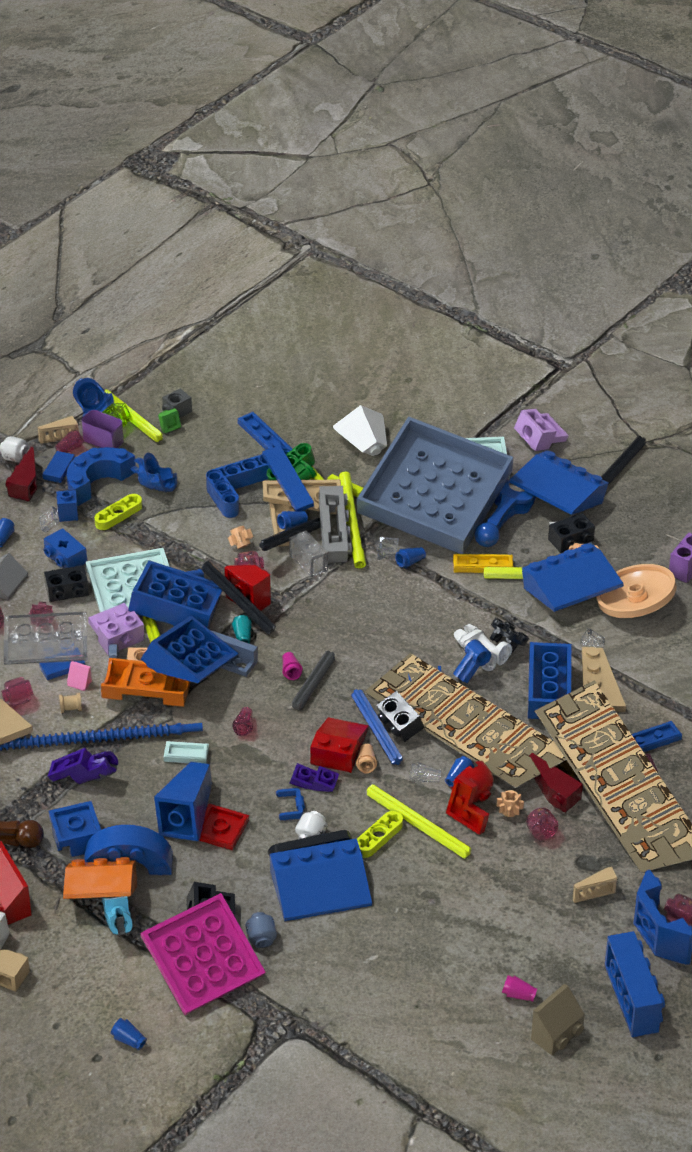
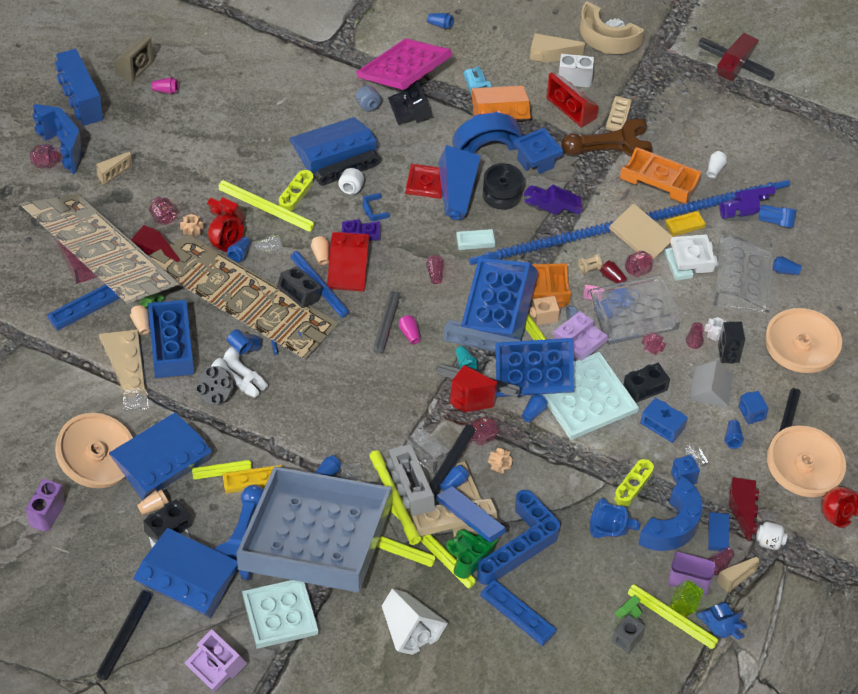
camera: 165 degrees right, 10 degrees up
none -> black wheel [482,163,523,210]
none -> dark red cone [600,260,628,287]

